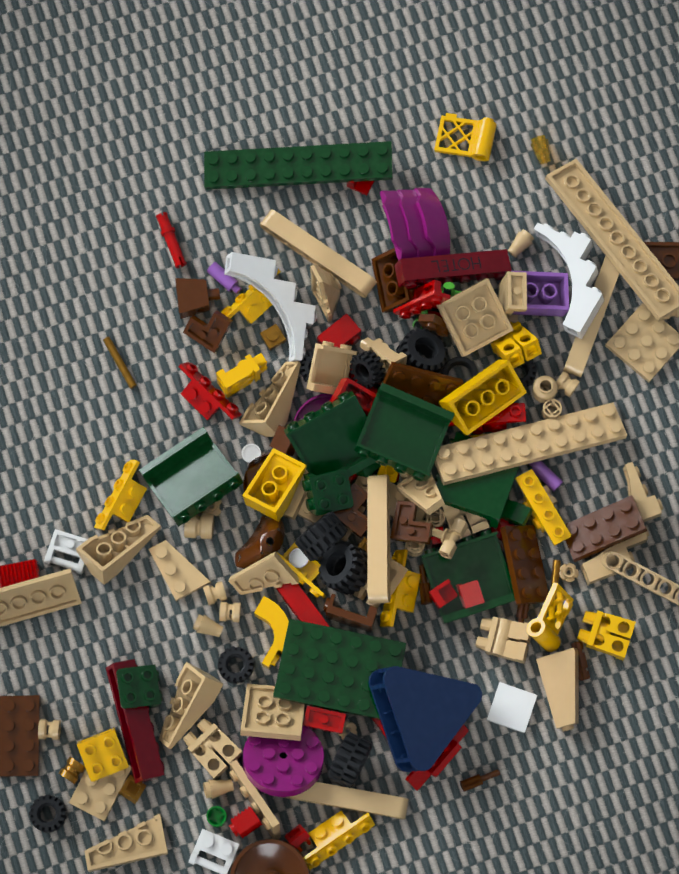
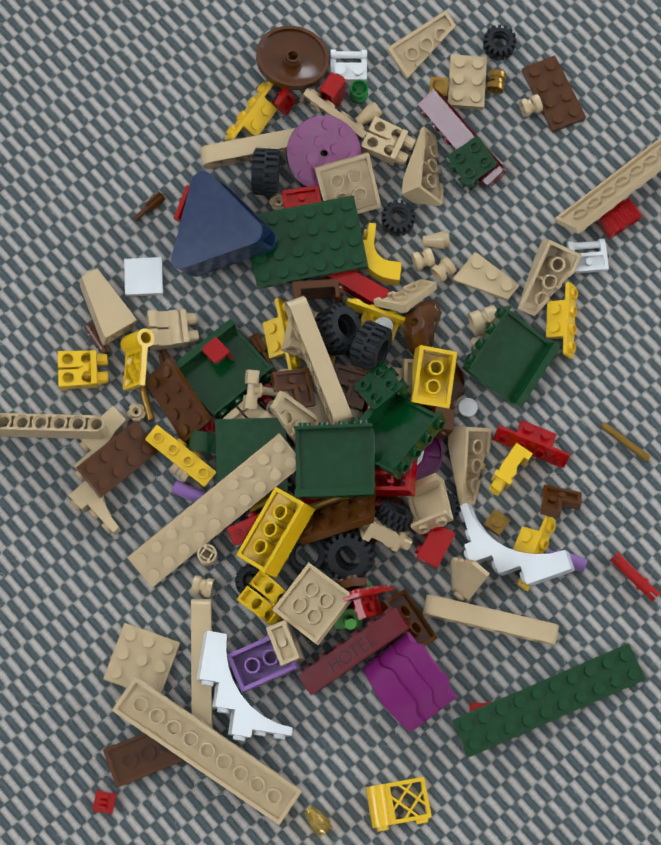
camera: 155 degrees right, 0 degrees up
yellow bracket [77,727,129,782] -> none
reddish brown torso [175,278,220,319] -> none
red panel [428,579,458,609] -> none
tan cone [507,229,534,258] -> none
tan head [532,375,558,403] -> none

